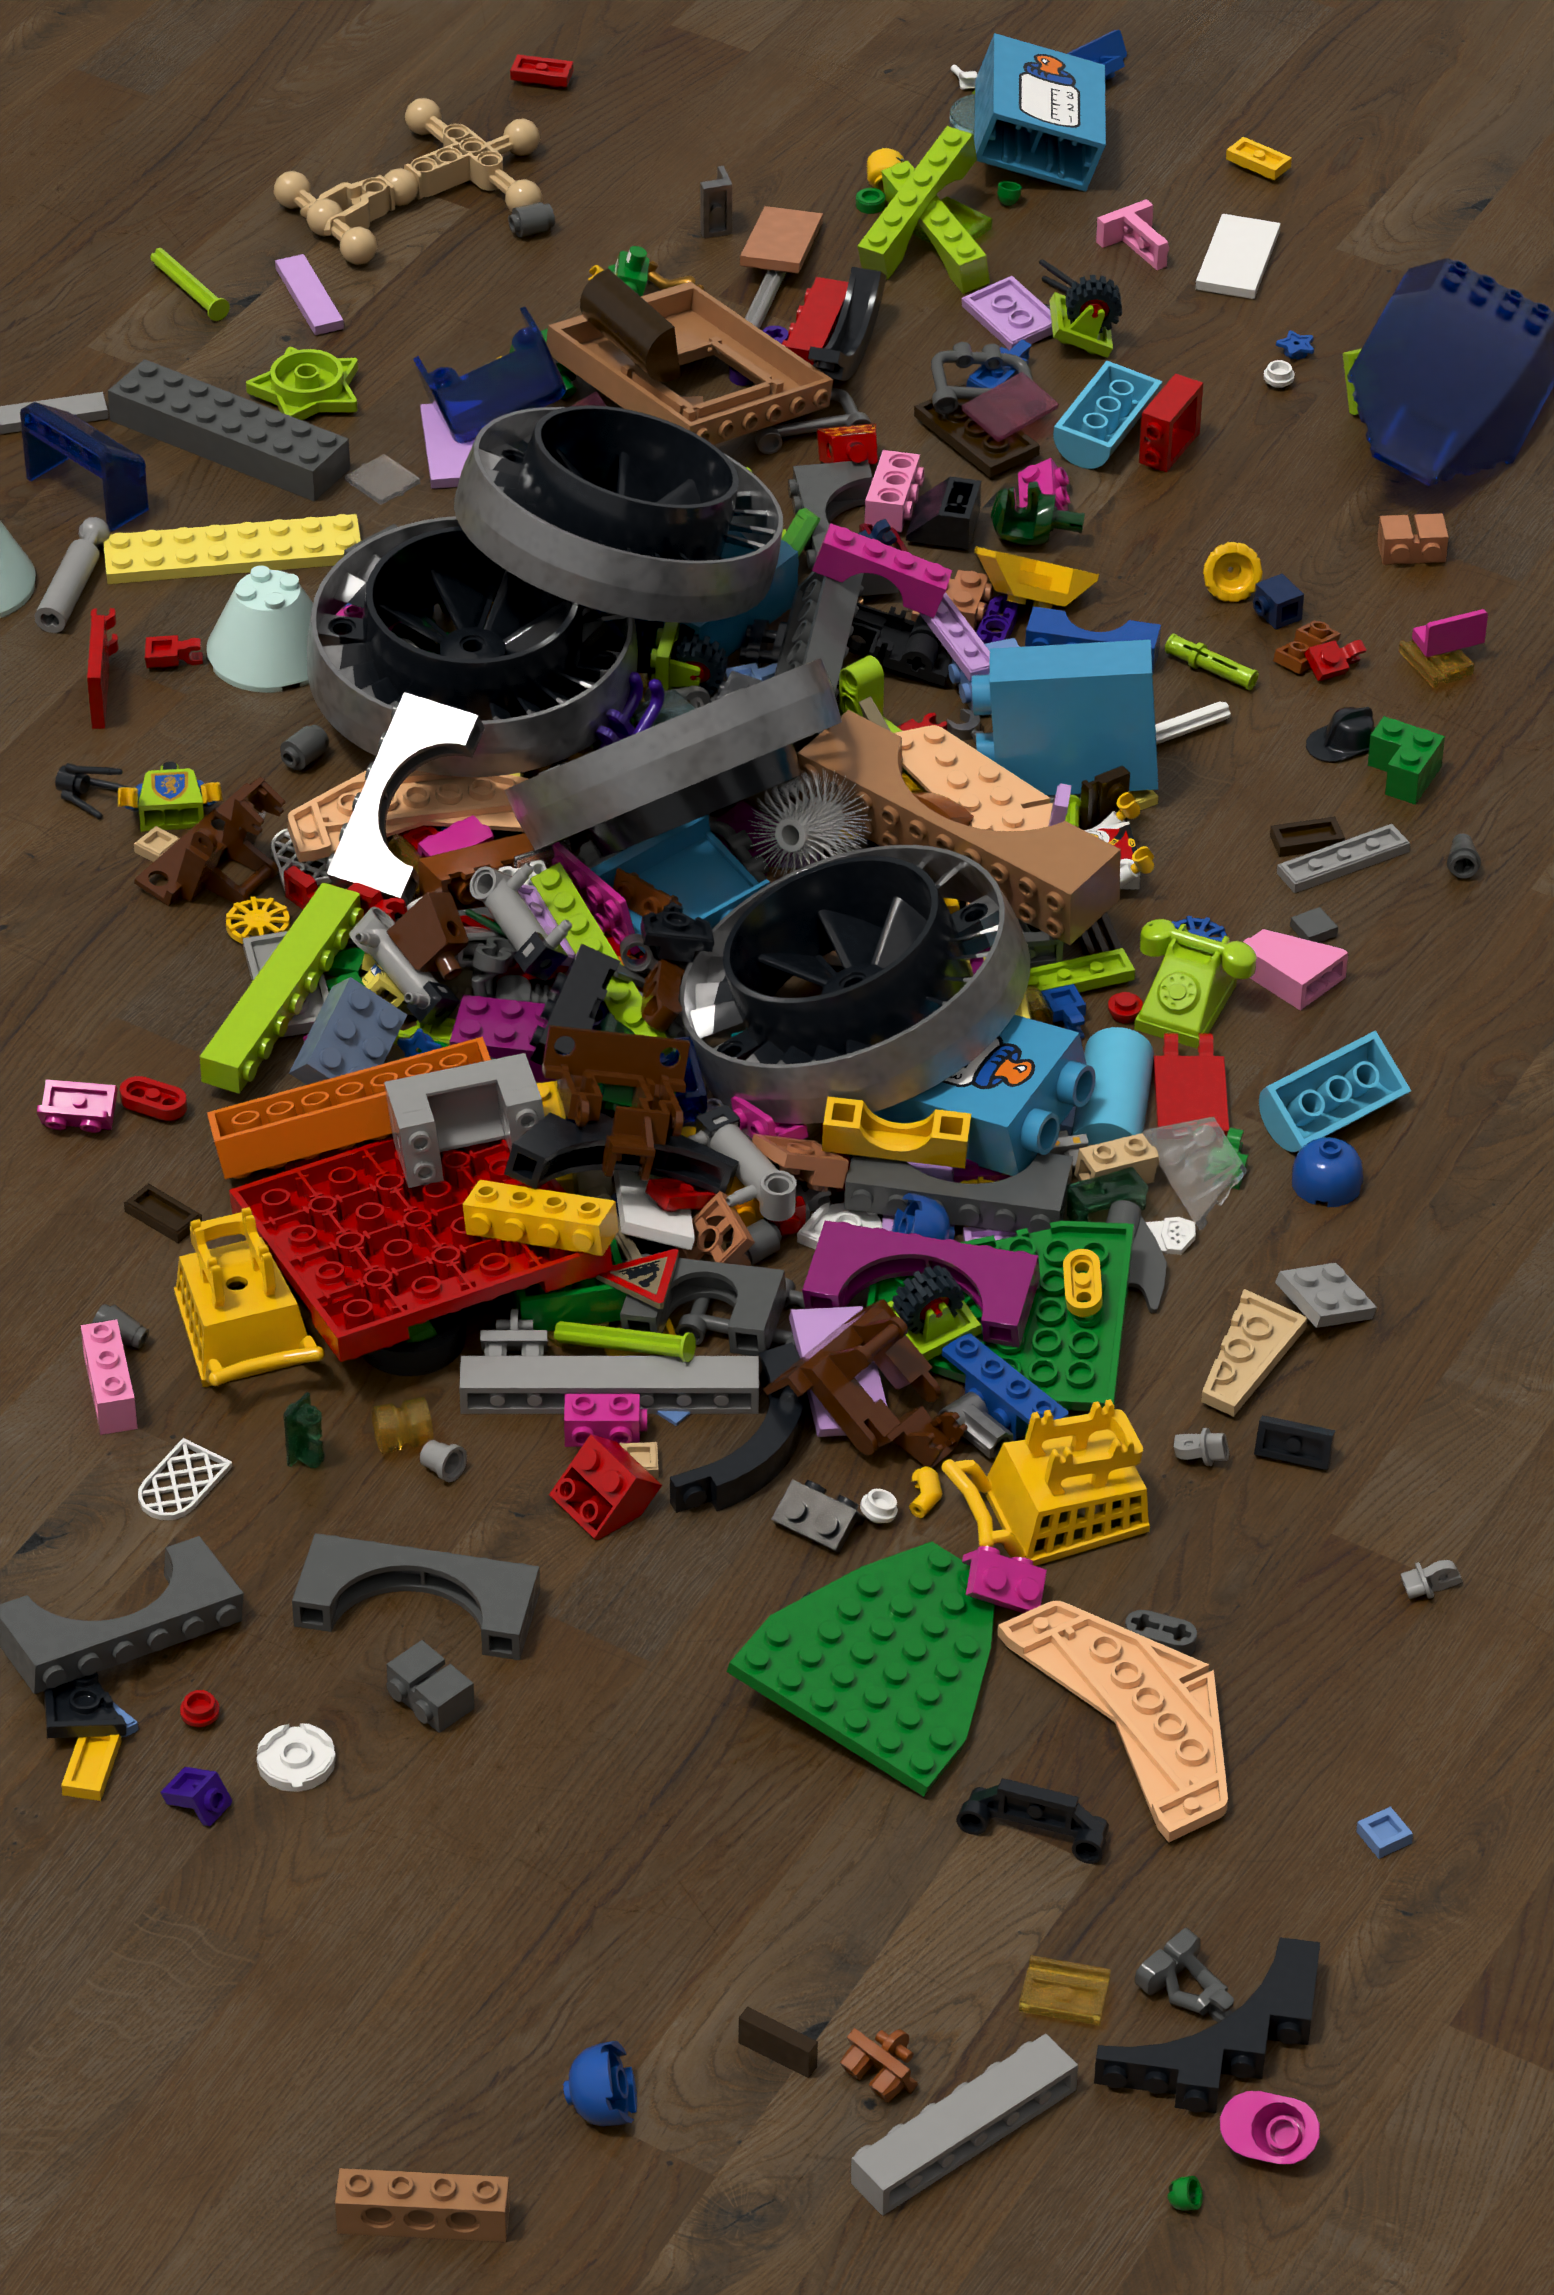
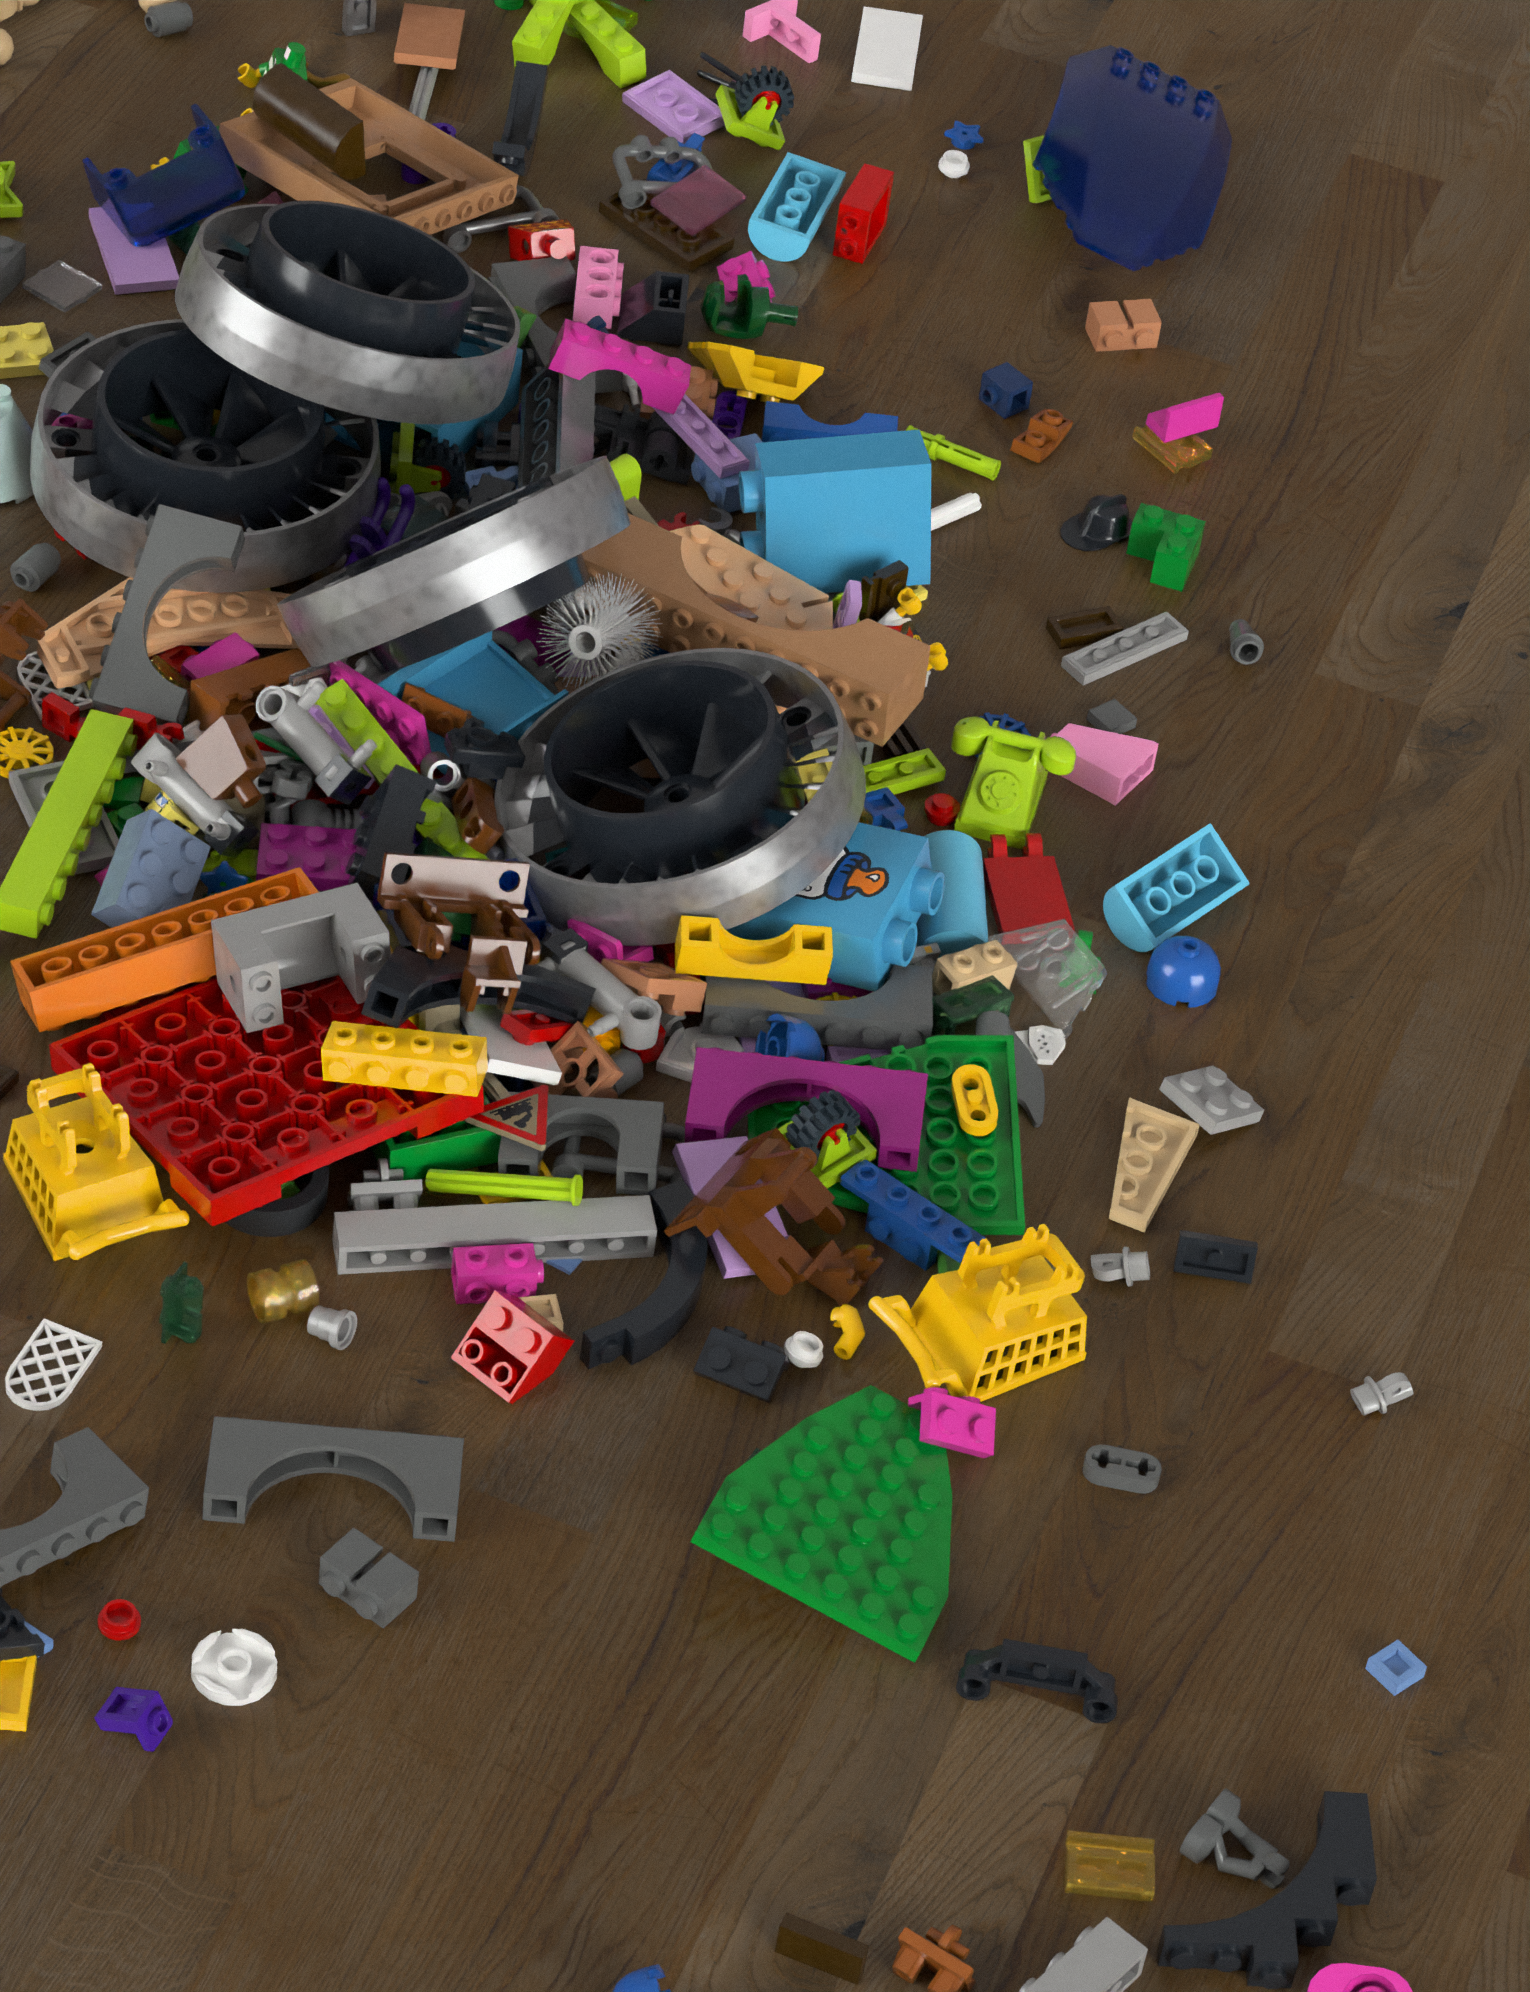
camera: 15 degrees left, 0 degrees up
red brick [782,277,849,365] -> none
flat silver piece [938,1391,1013,1459] -> none
light nougat wing [998,1601,1228,1842] -> none
yellow hair [1203,542,1263,603] -> none
red plate [1304,640,1367,681] -> none

